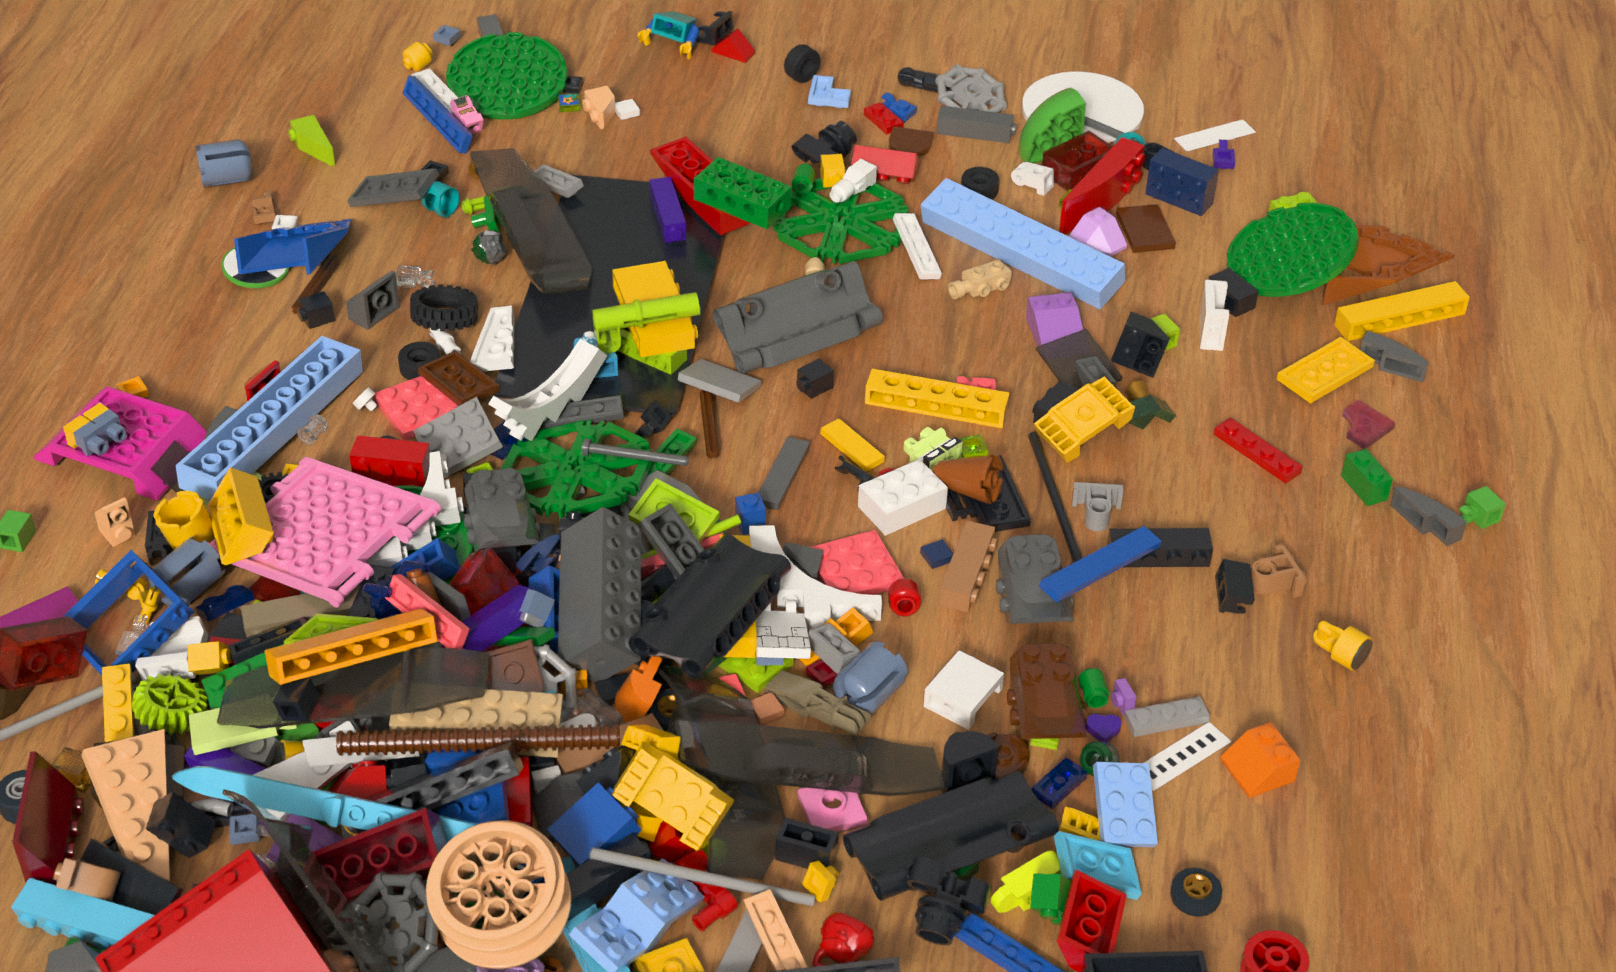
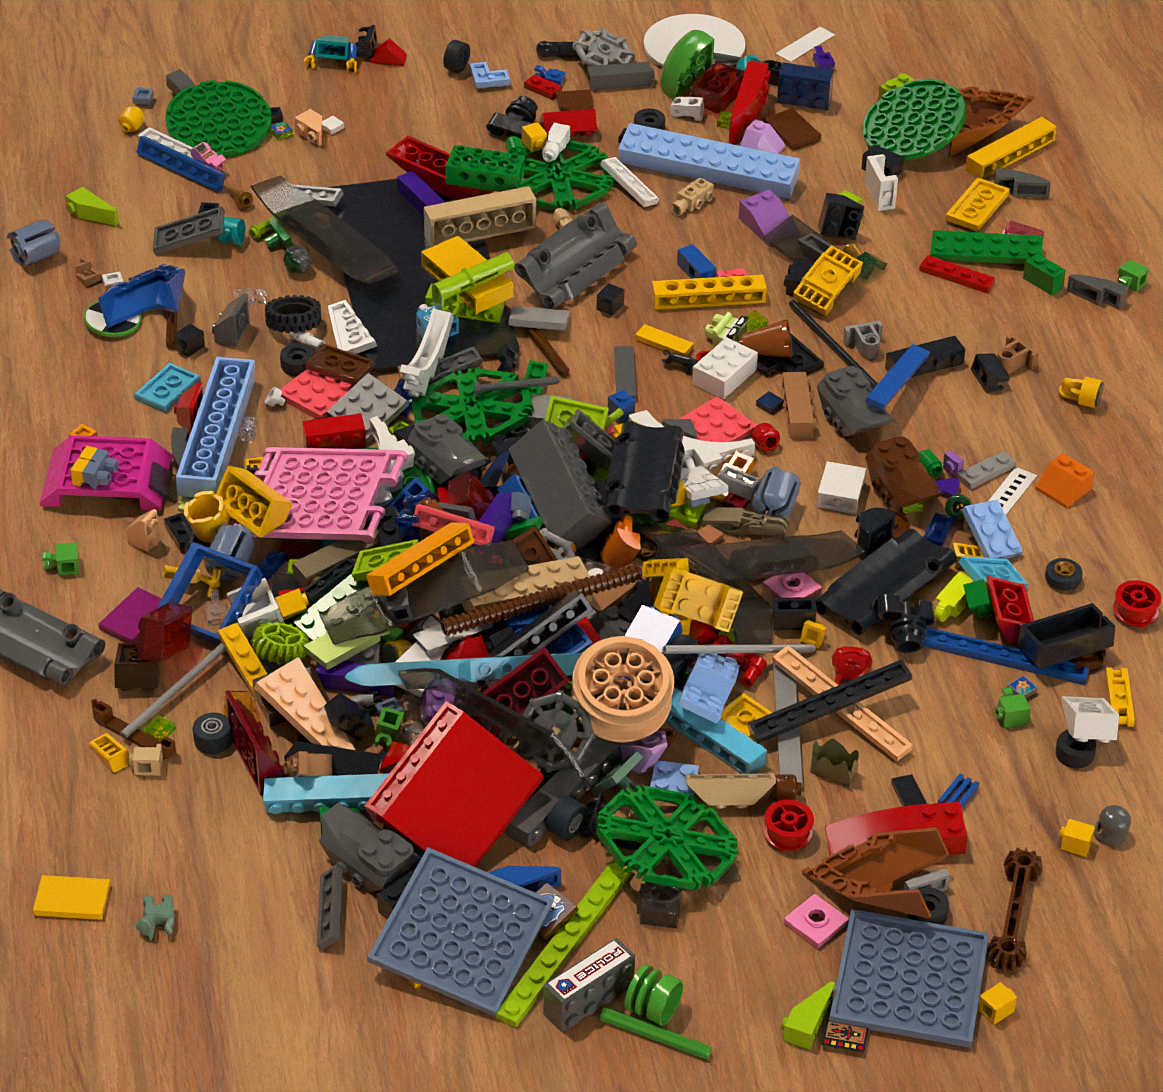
camera: 20 degrees left, 0 degrees up
none -> medium azure tile [134,363,201,413]
none -> bright green brick [375,706,404,750]
none -> tan brick [424,186,536,247]
none -> blue brick [677,244,716,279]
none -> green plate [930,230,1043,264]

